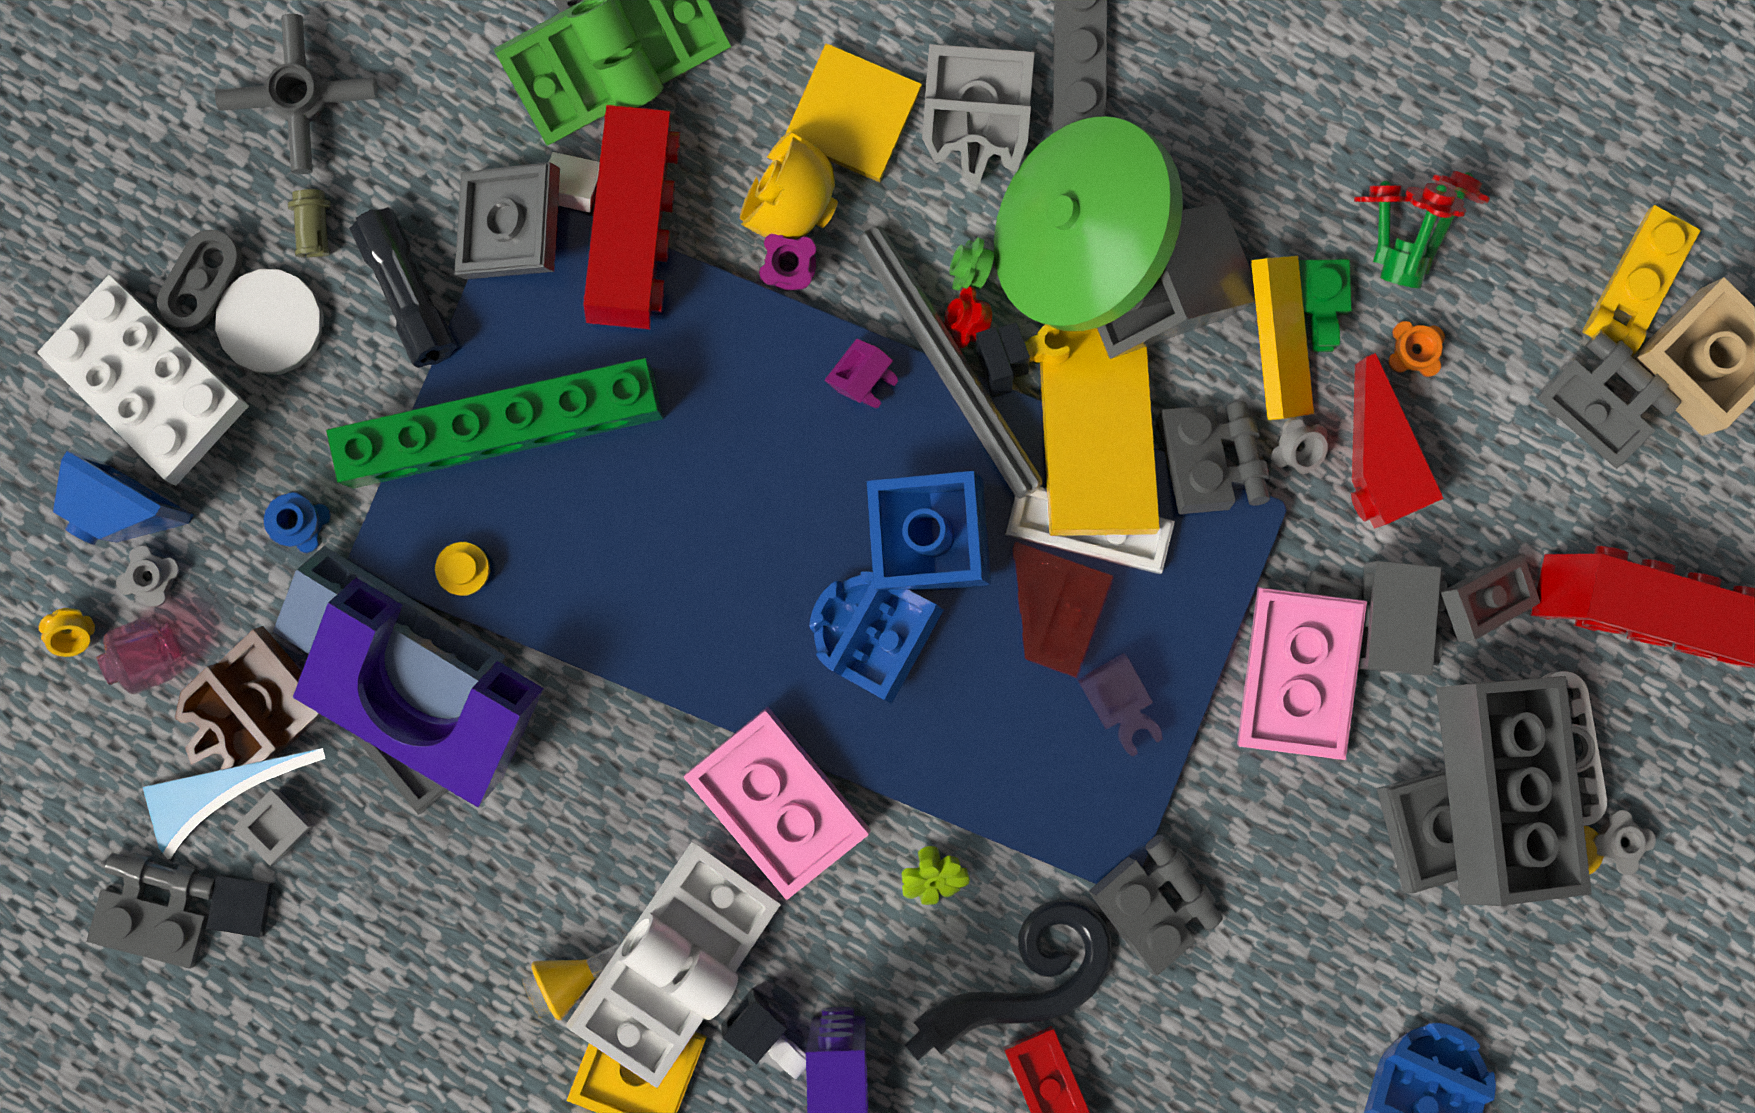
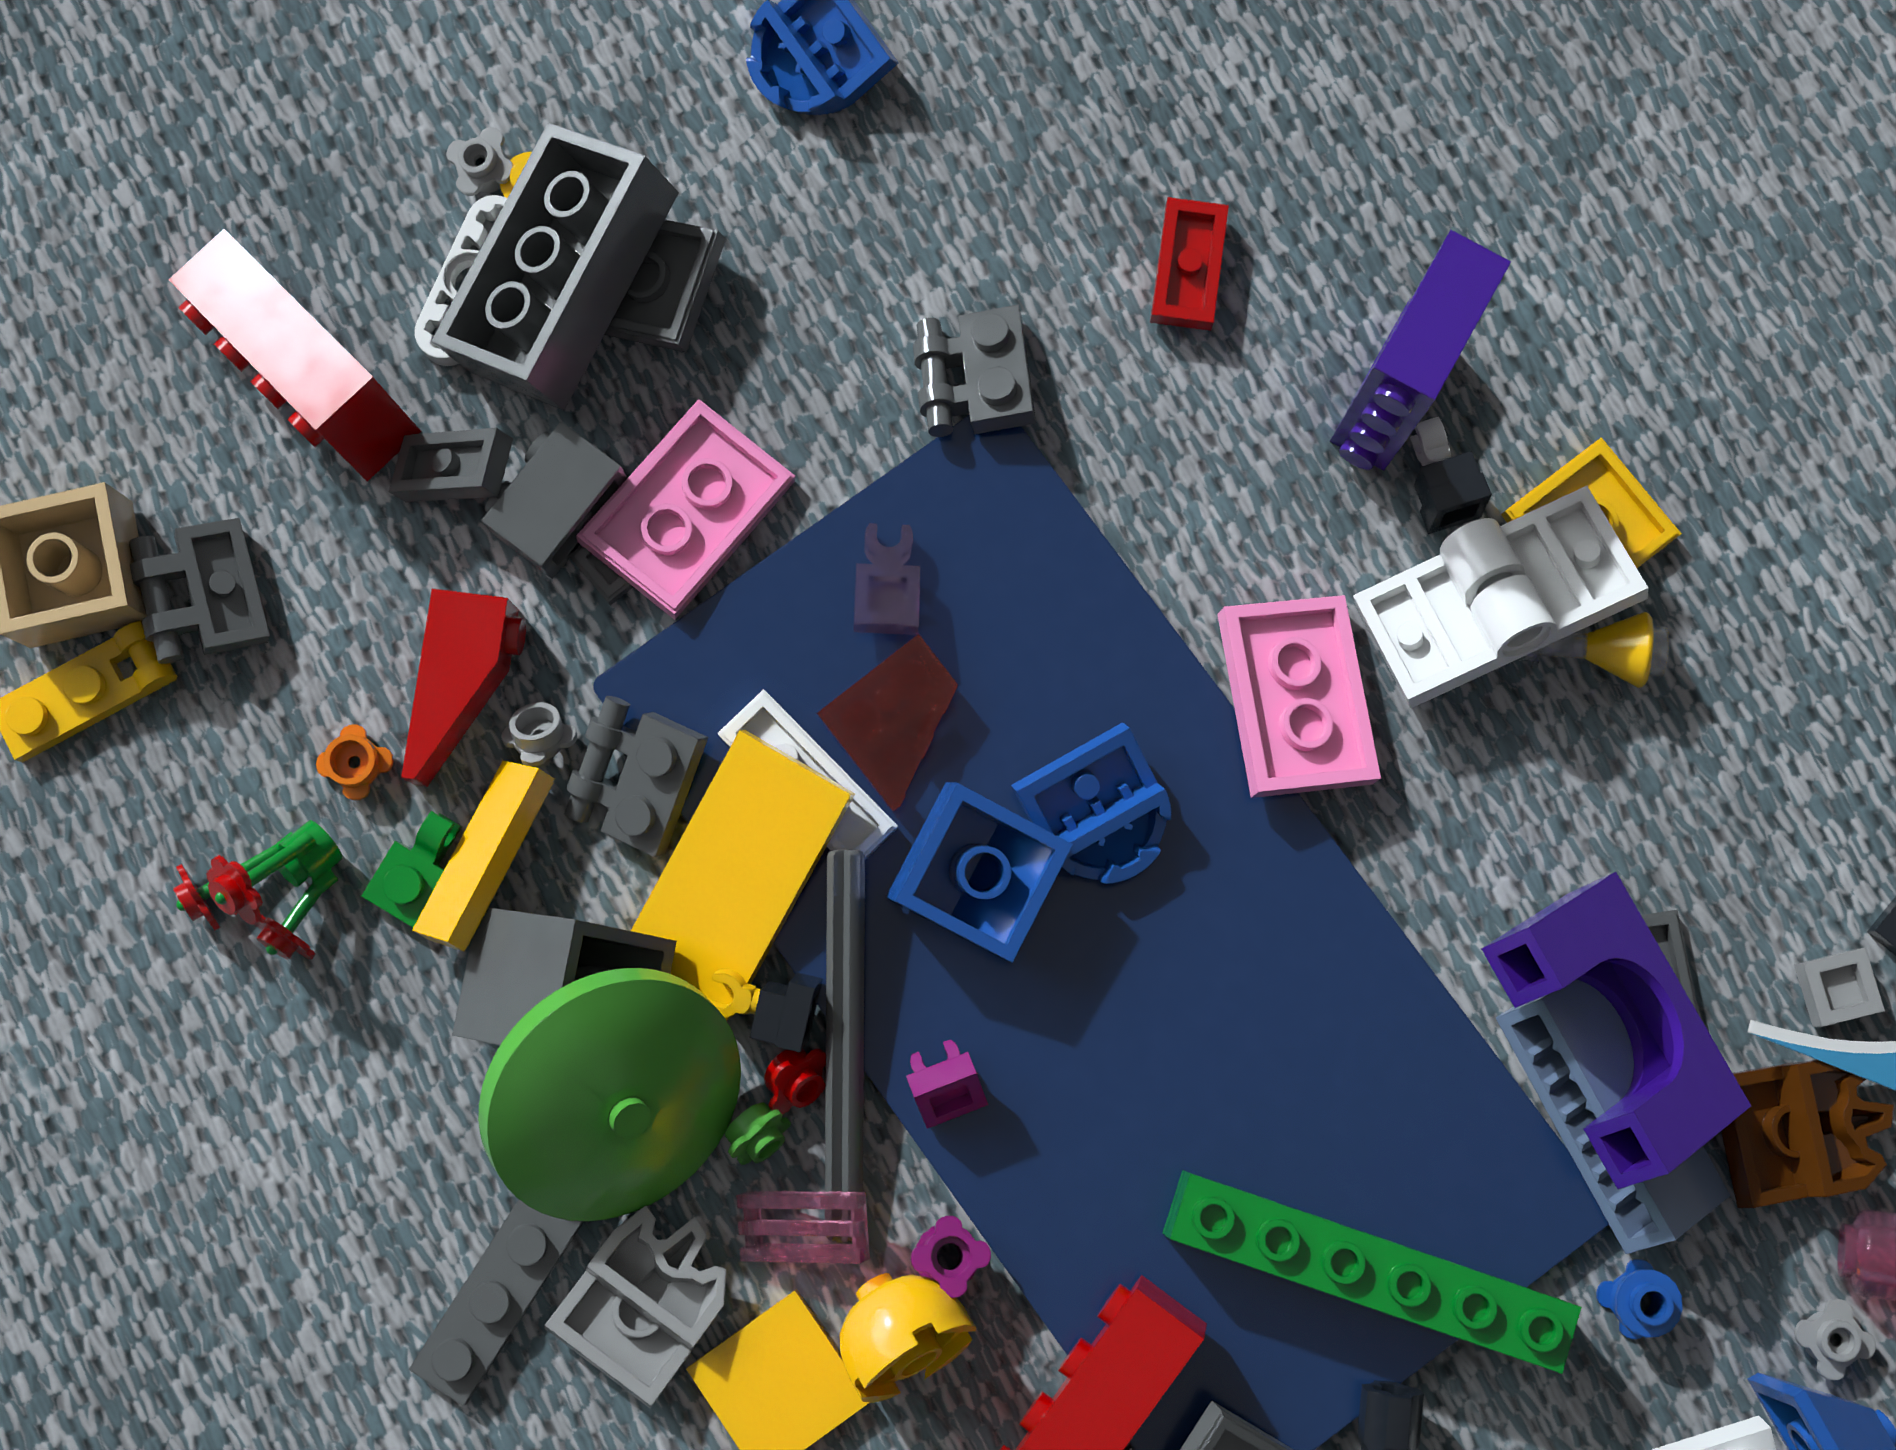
camera: 145 degrees left, 5 degrees down
yellow plate [435,542,490,596] -> none
lime plant [901,846,970,905] -> none
black plant [904,900,1112,1061] -> none
none -> clear pink tile [736,1191,870,1264]

